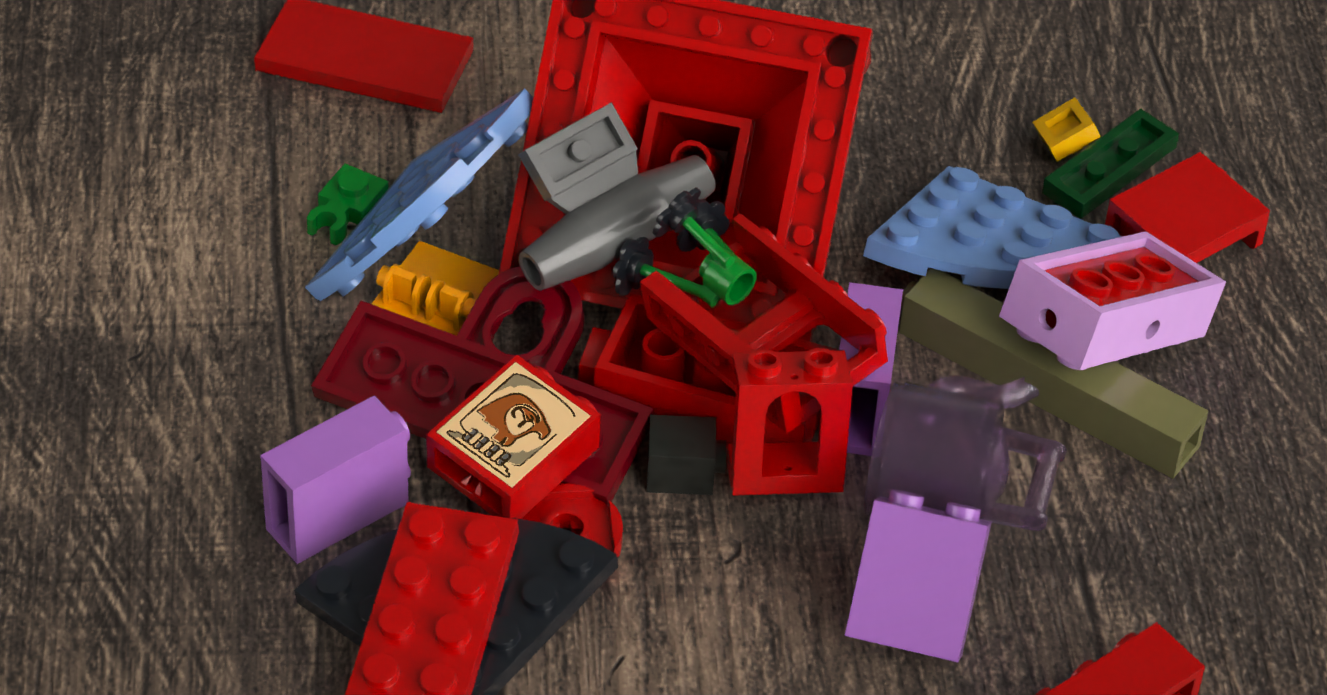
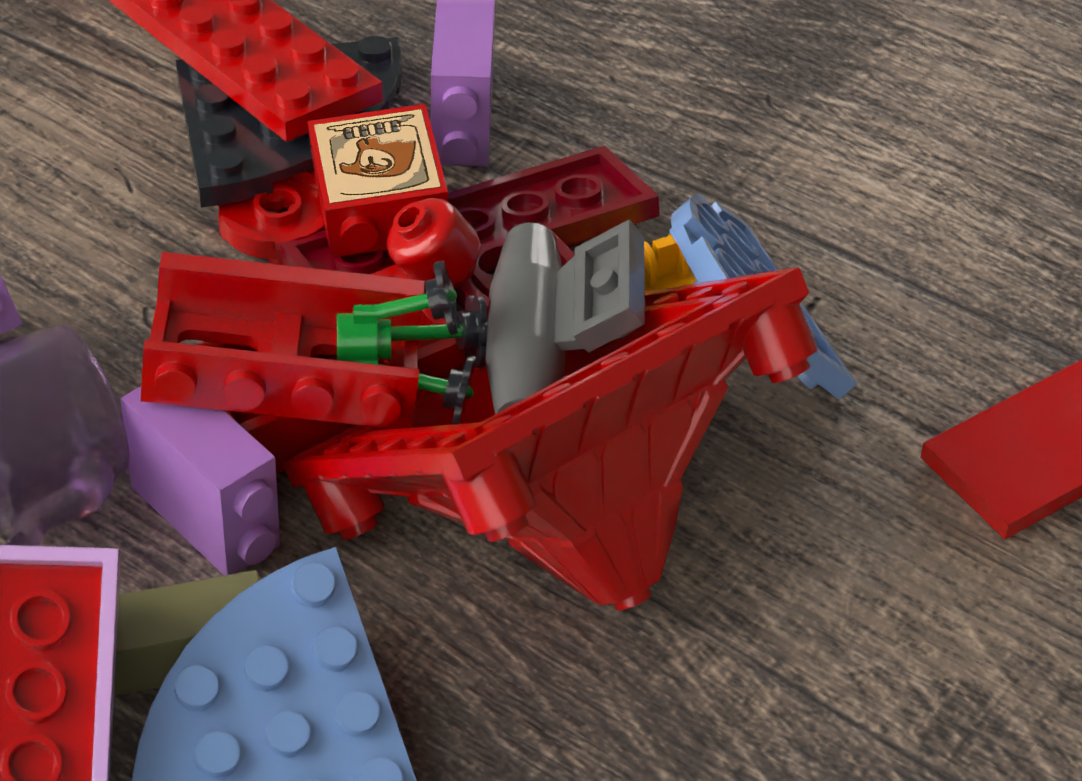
camera: 130 degrees right, 0 degrees up
green plate [307,164,389,246] -> none
red panel [726,348,853,496] -> none
none -> red head [386,198,481,291]

